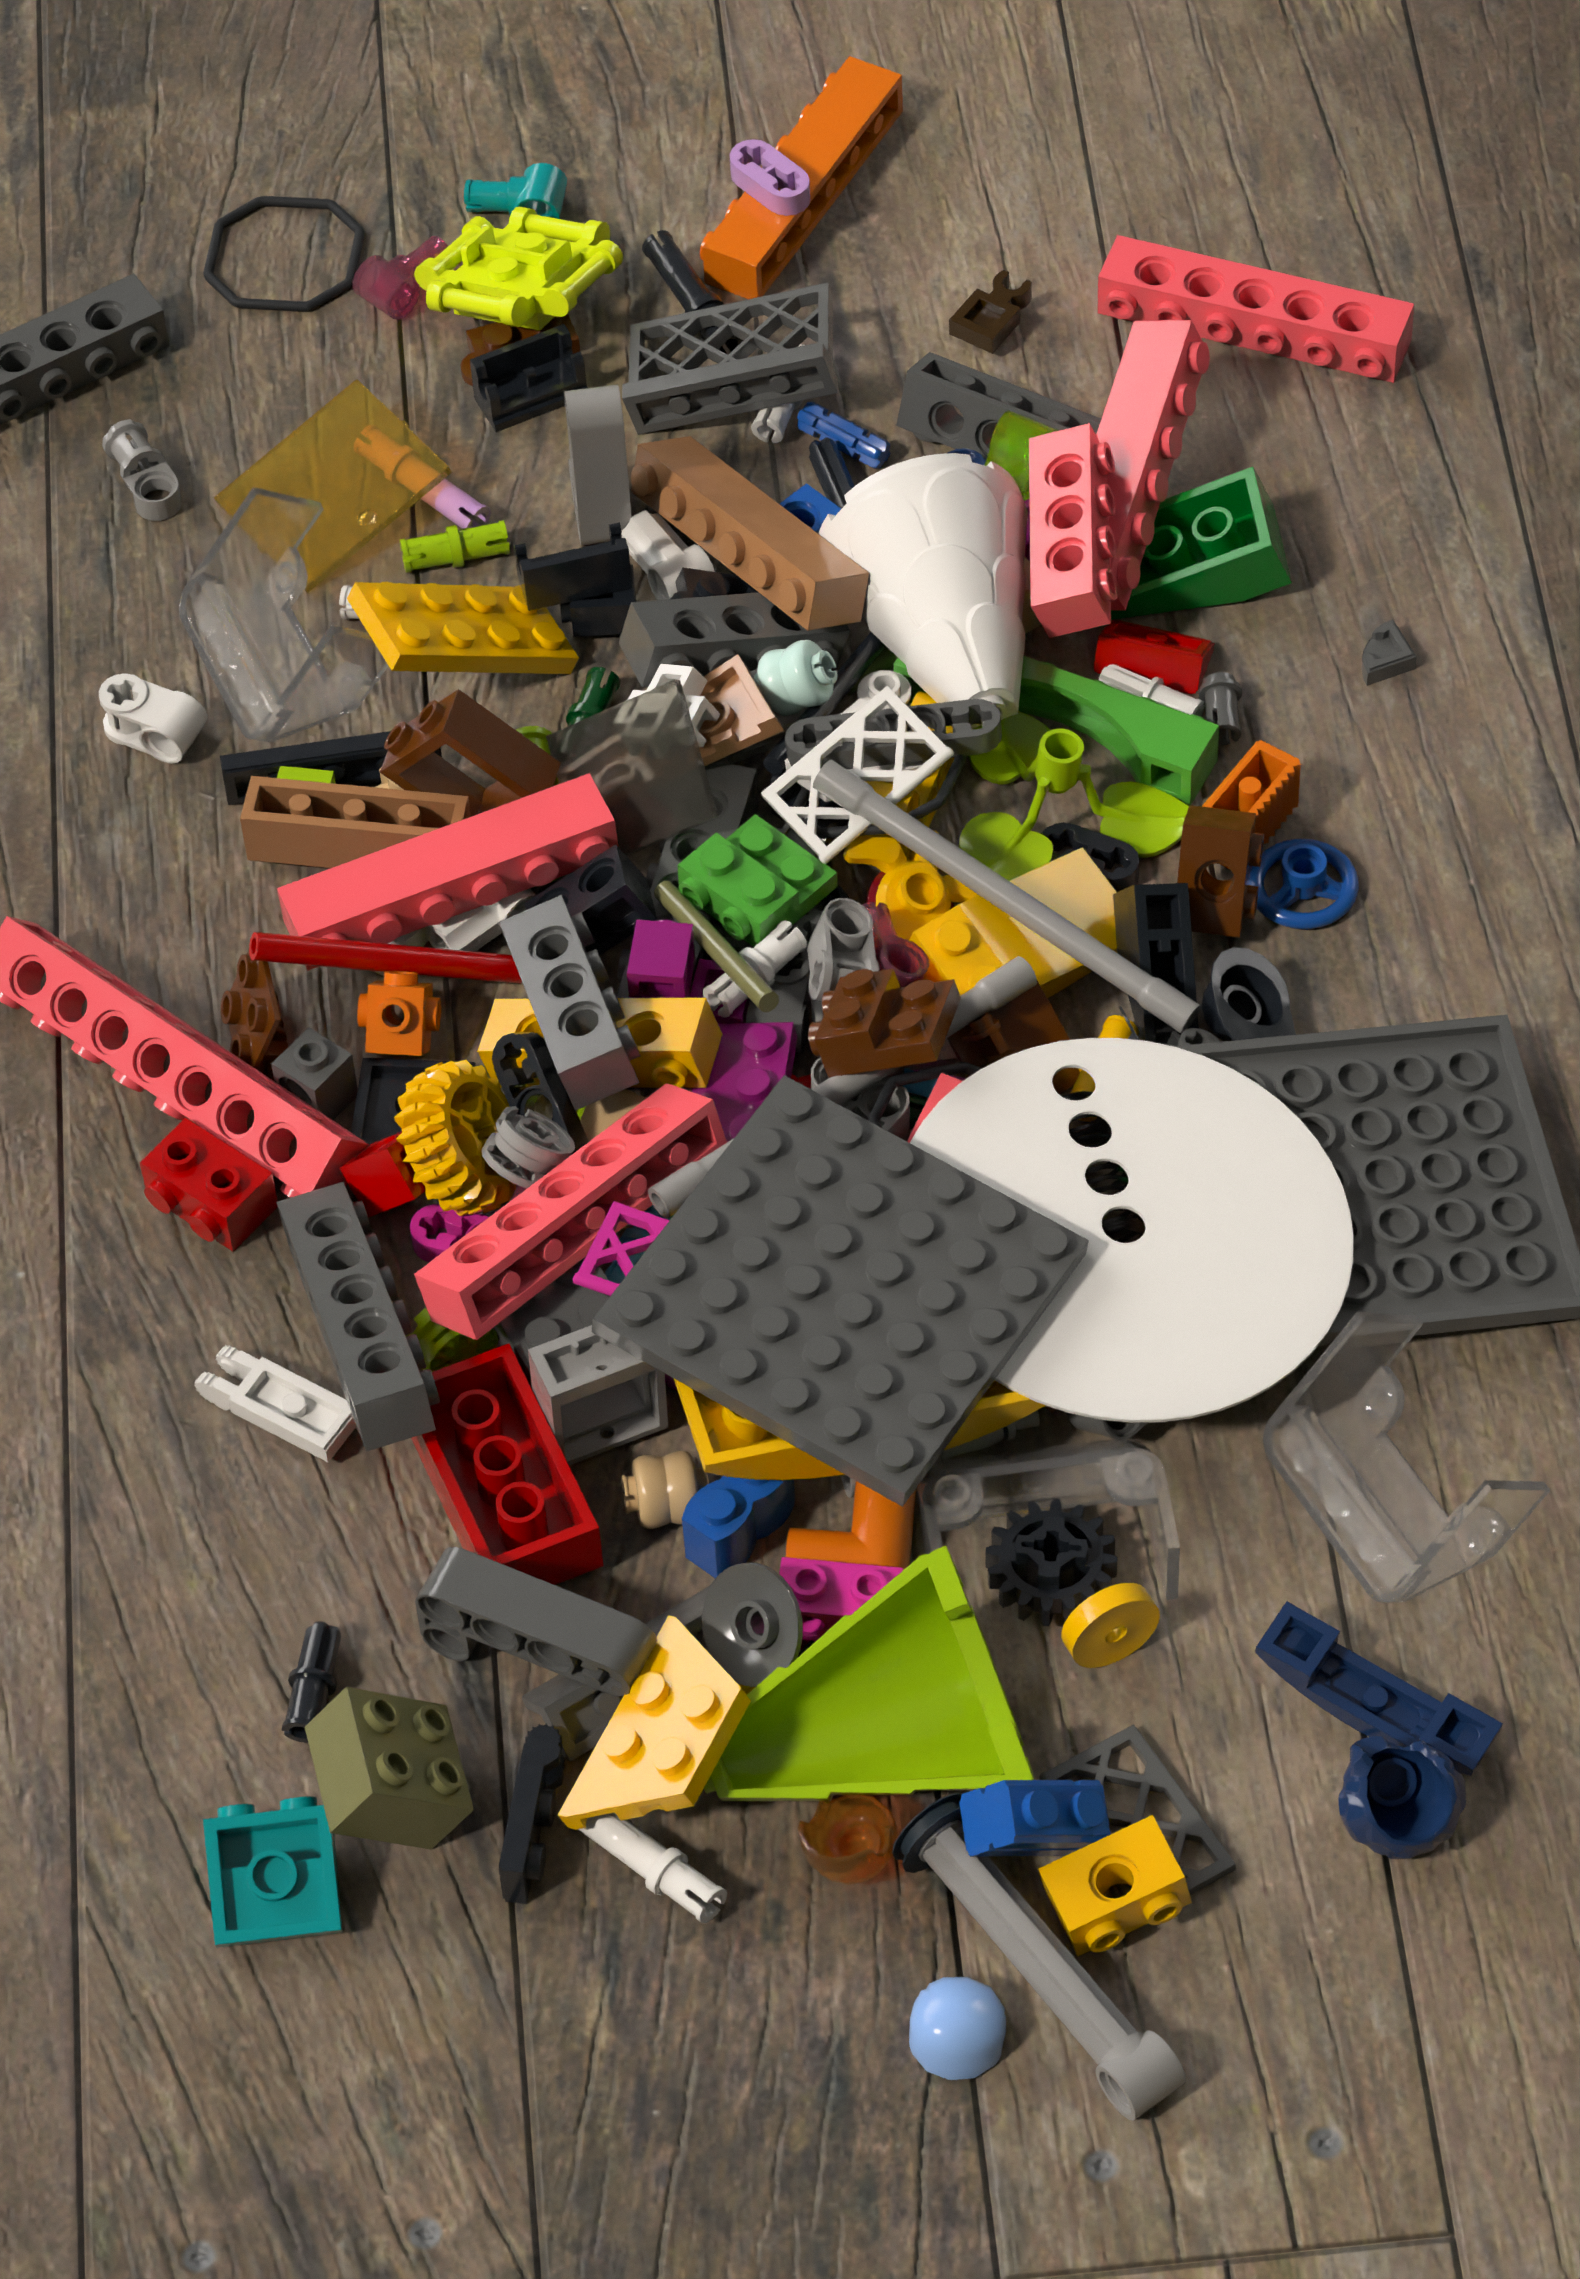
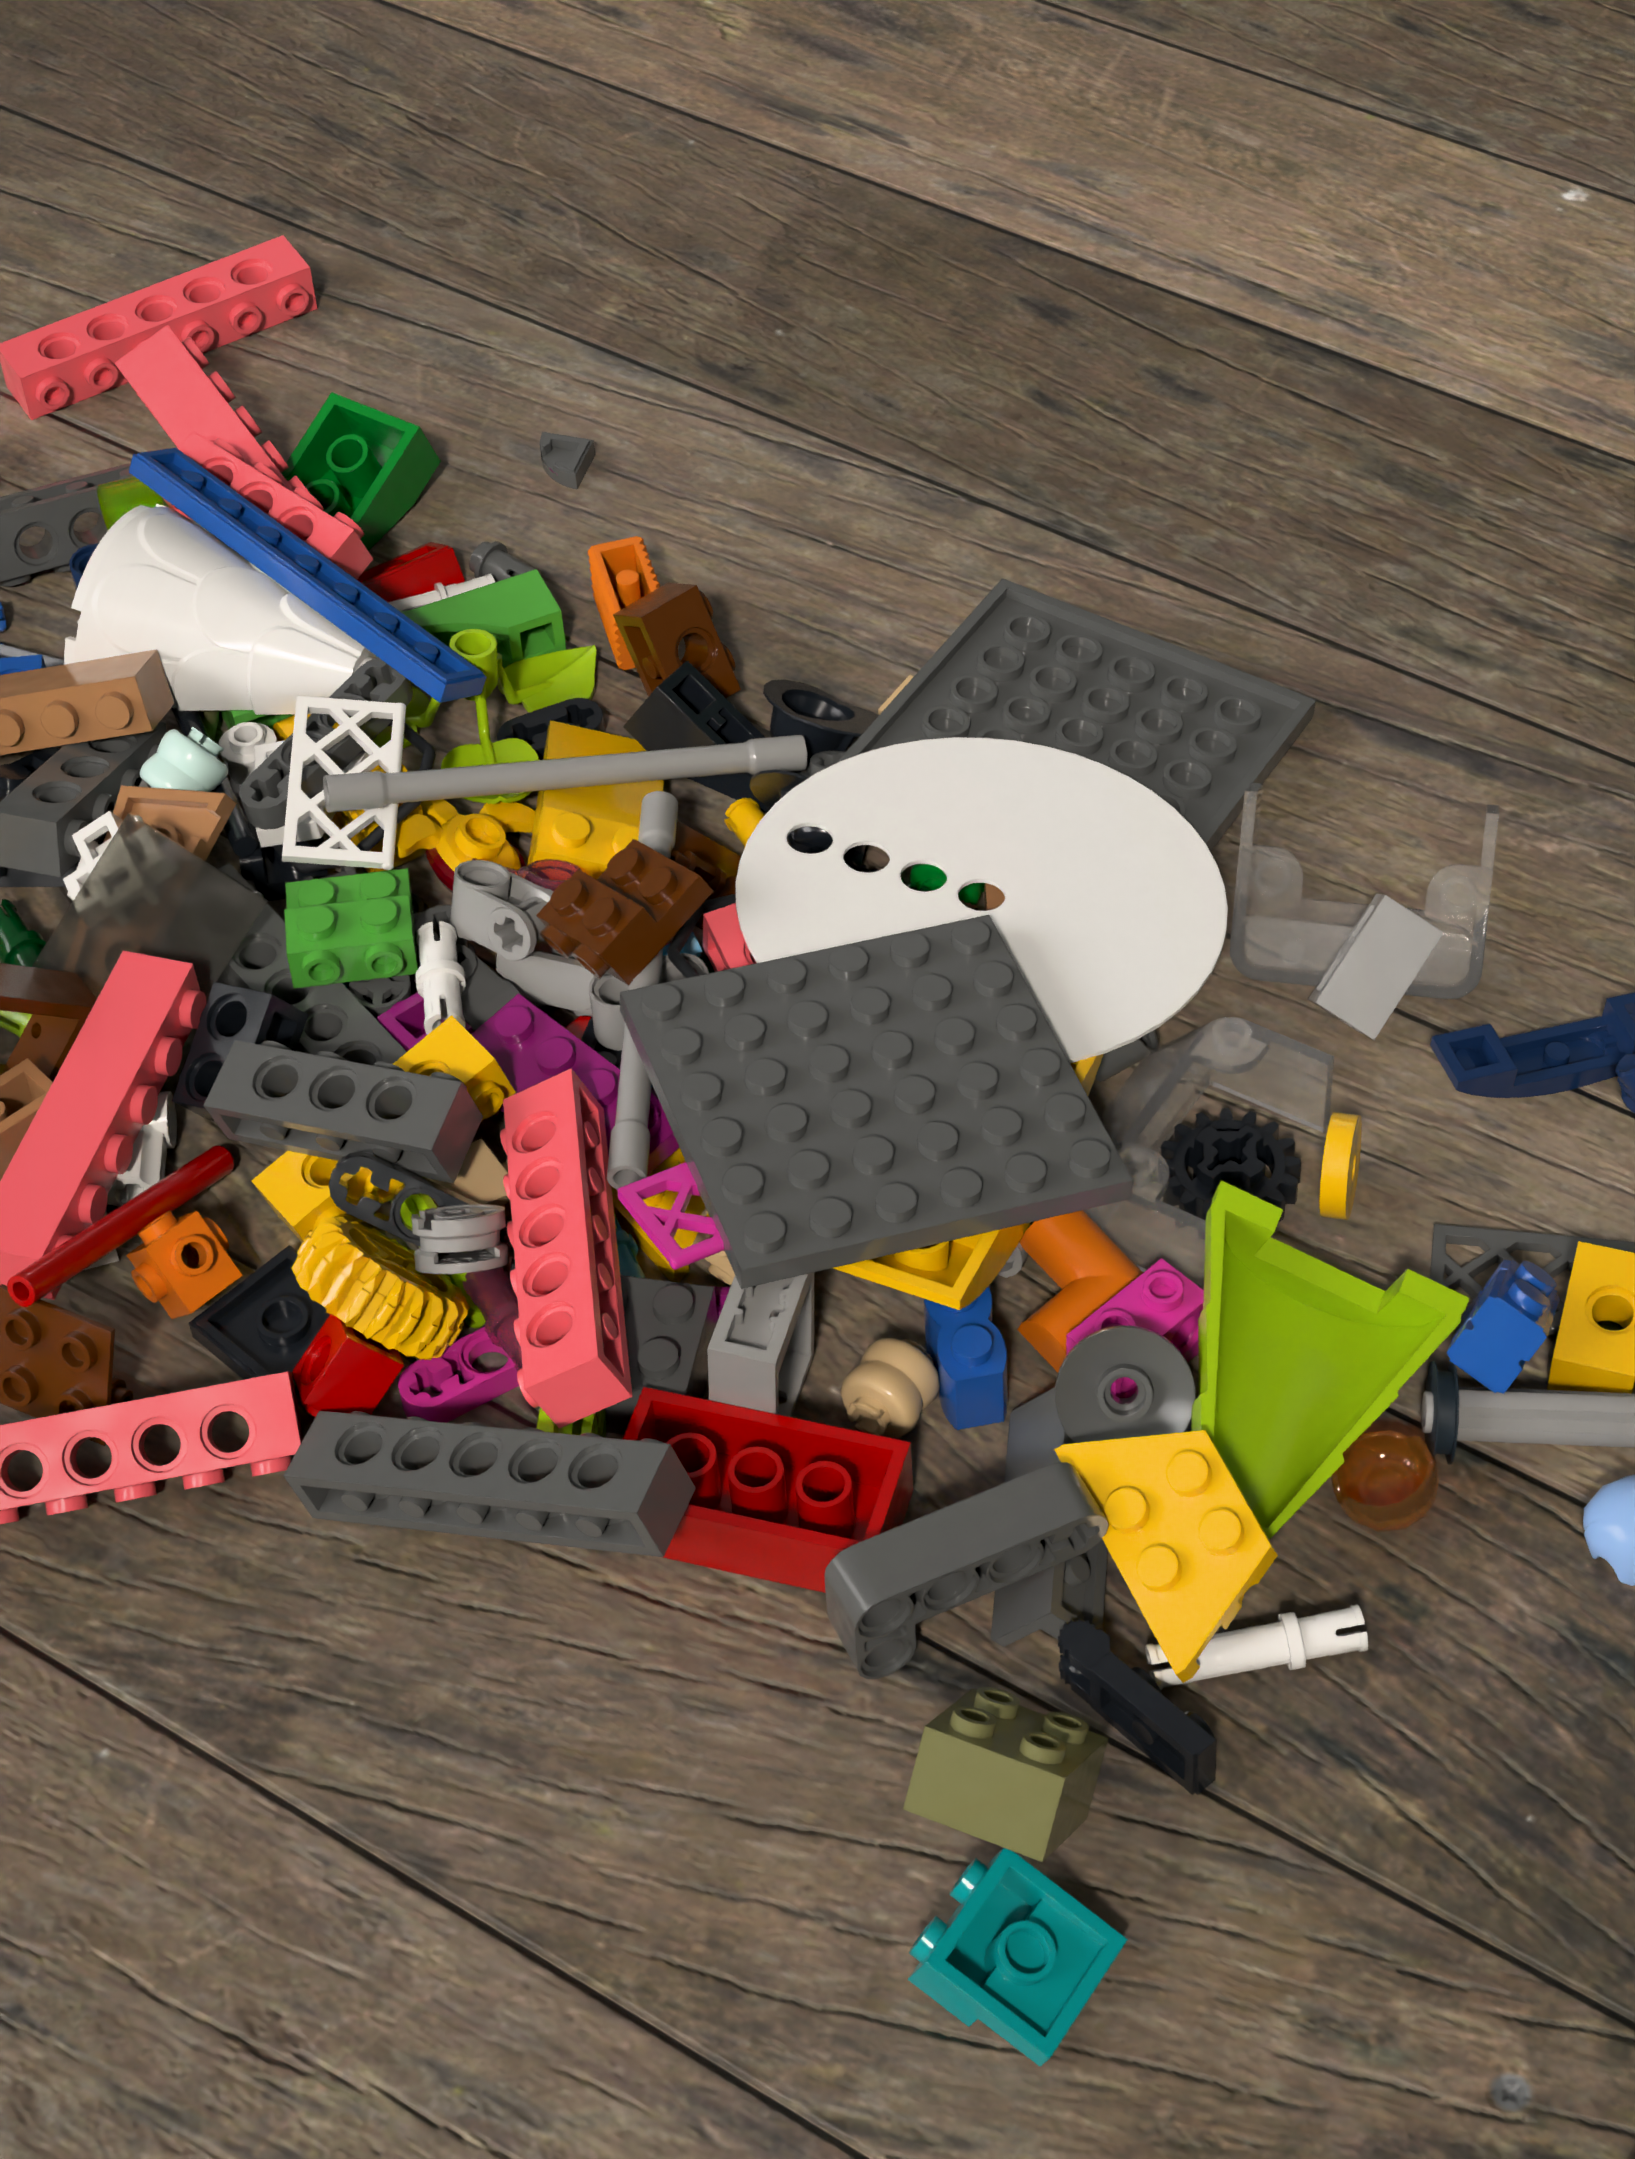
camera: 50 degrees left, 5 degrees down
red brick [140,1117,278,1252] -> none
white hinge [194,1345,356,1462] -> none
dark grey brick [271,1027,358,1120] -> none
black axle [282,1621,342,1743] -> none
magenta brick [627,920,696,998] -> none
olive bar [654,881,779,1012] -> none
blue piece [1249,839,1359,929] -> none
none -> blue tile [129,448,487,703]
none -> light grey hinge [1308,893,1444,1040]

